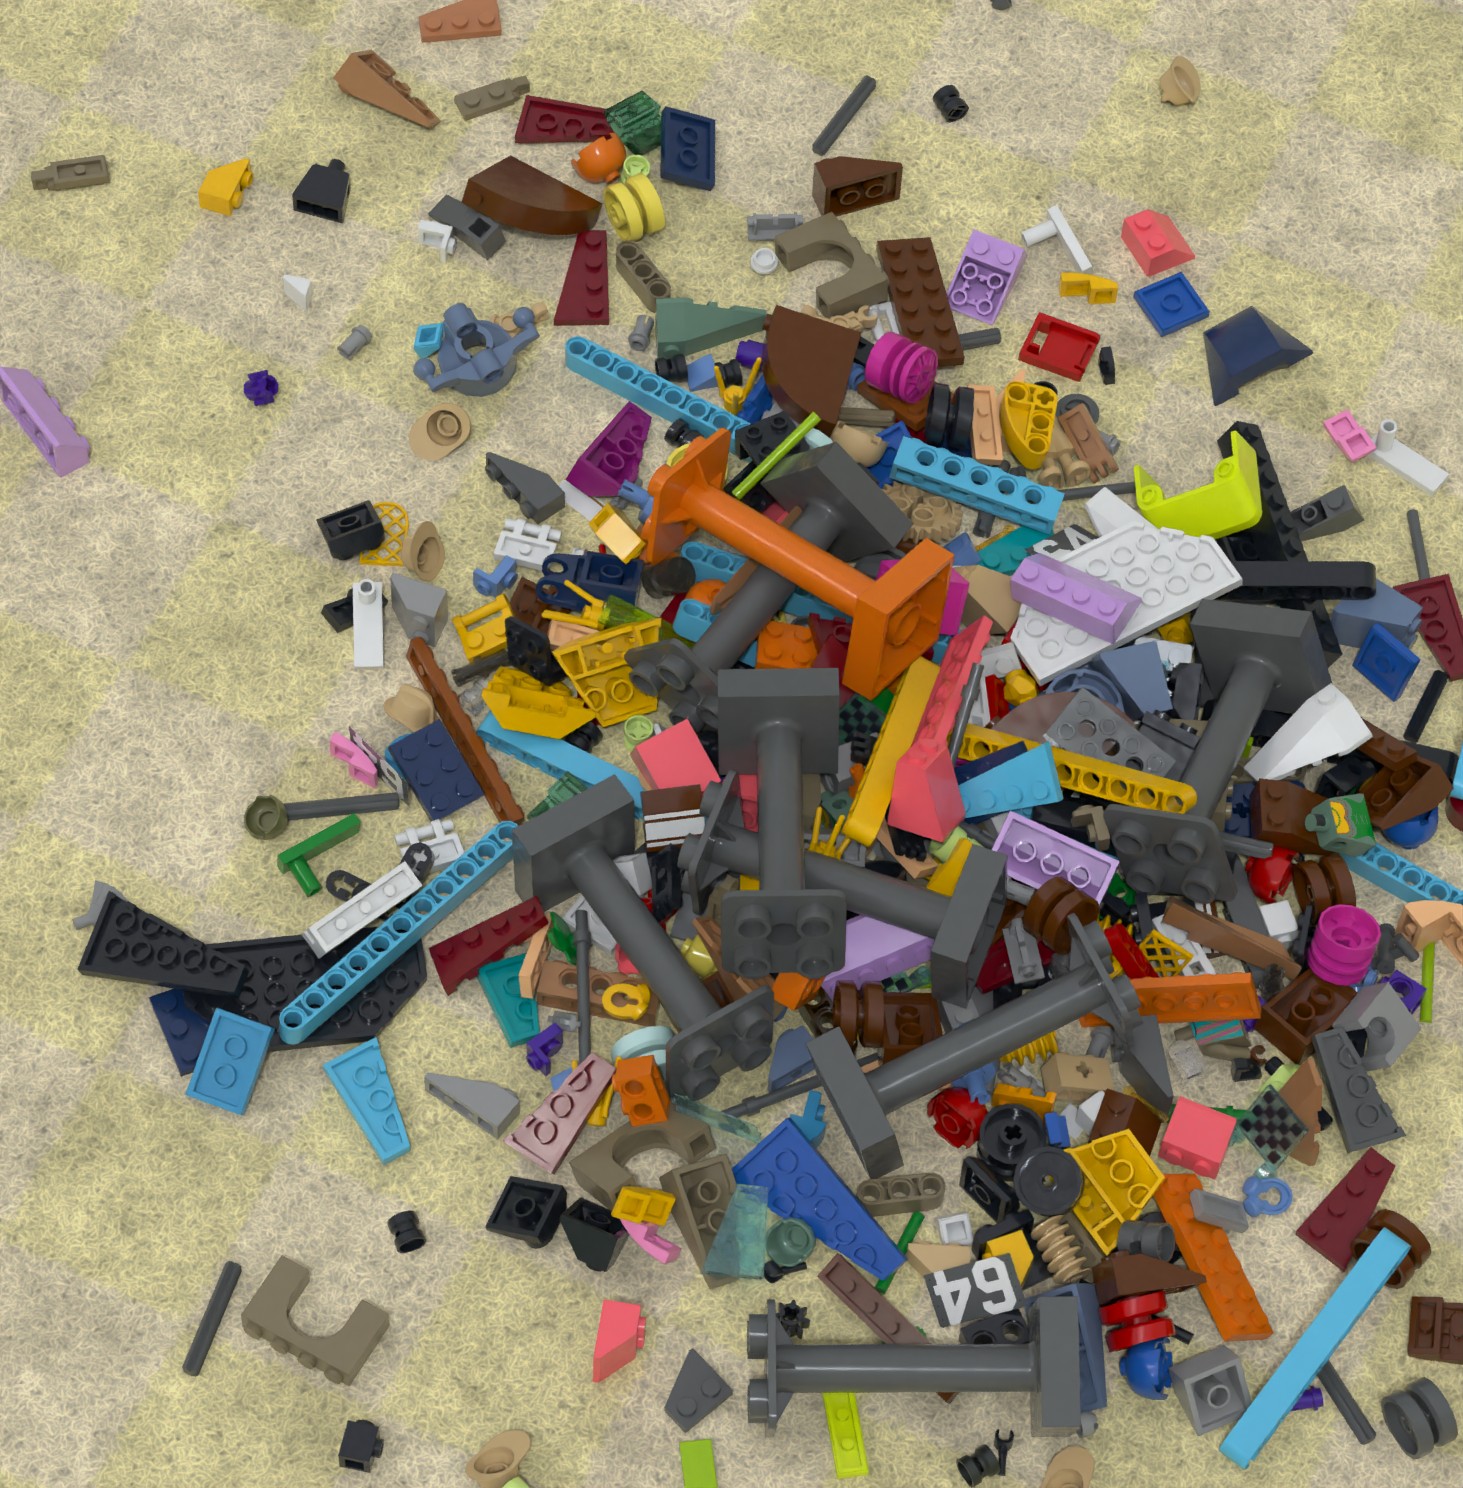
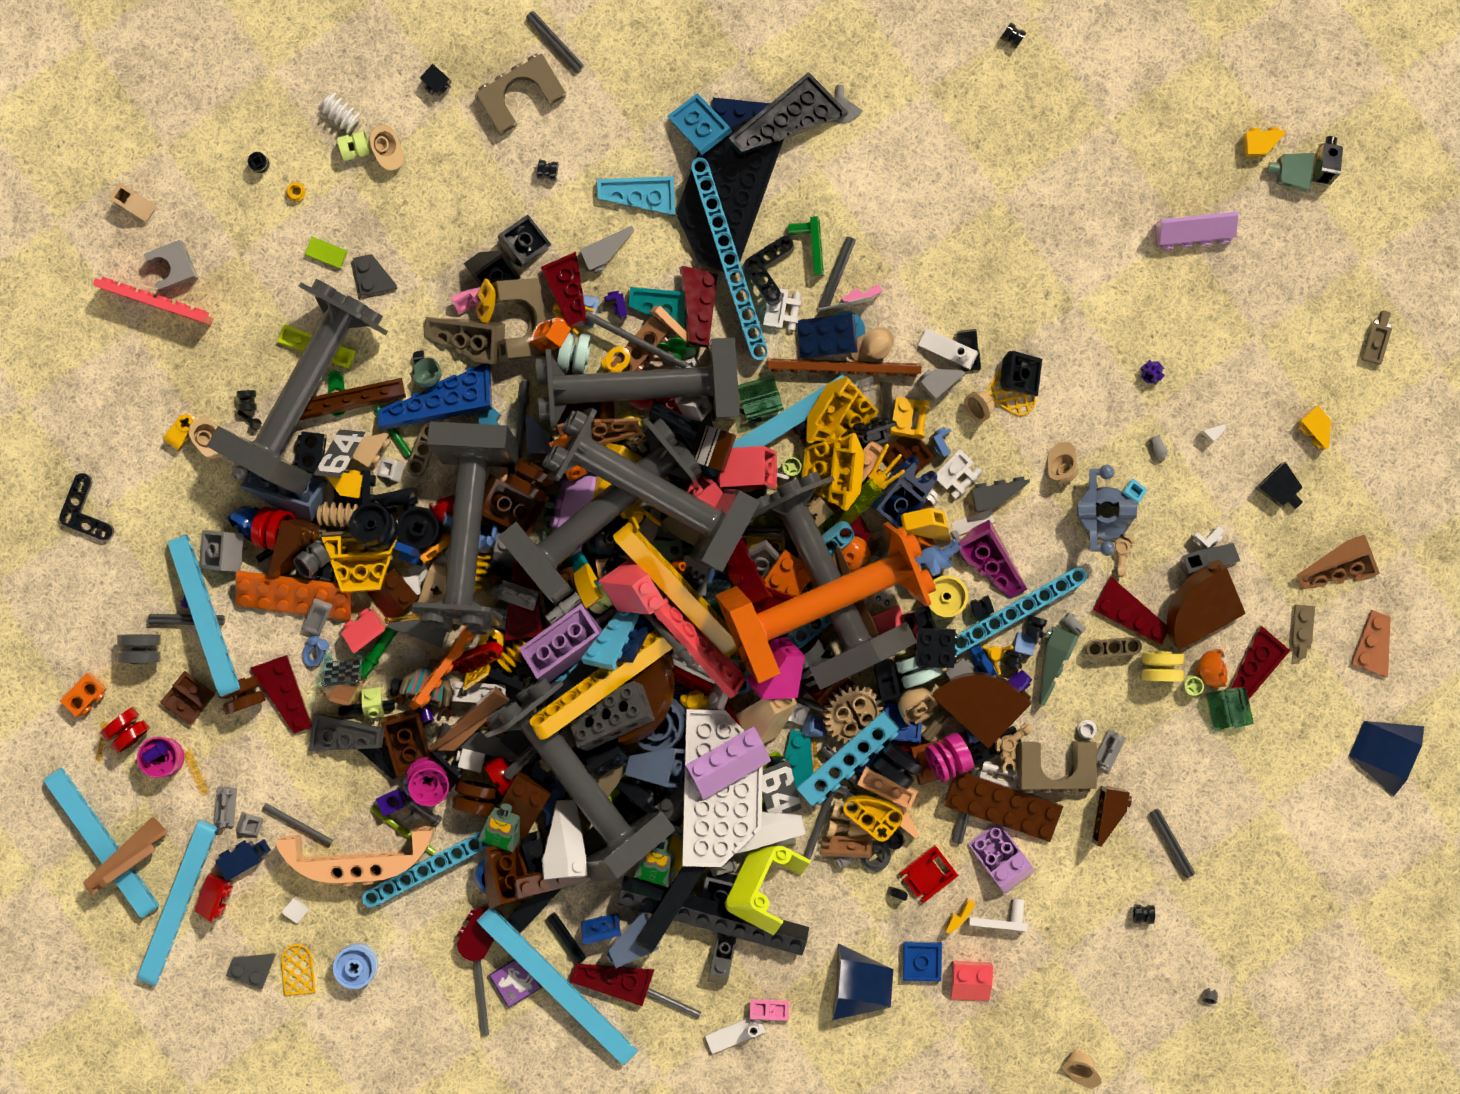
camera: 125 degrees right, 30 degrees up
olive hair [244,794,288,840] -> none
white brick [302,861,422,959] -> none
light grey axle [548,1011,581,1032] -> none
coral slope [593,1300,646,1383] -> none
dark blue plate [660,106,715,191] -> none
clear light blue piece [671,1093,762,1144] -> none
clear light blue wing [700,1184,768,1280] -> none
lime bar [731,412,821,500] -> none
black gear [776,1300,810,1339] -> none
reddish brown wheel [1022,876,1100,955] -> none
dark tan bracket [1071,805,1110,851] -> none
light grey piece [1332,982,1421,1071] -> none

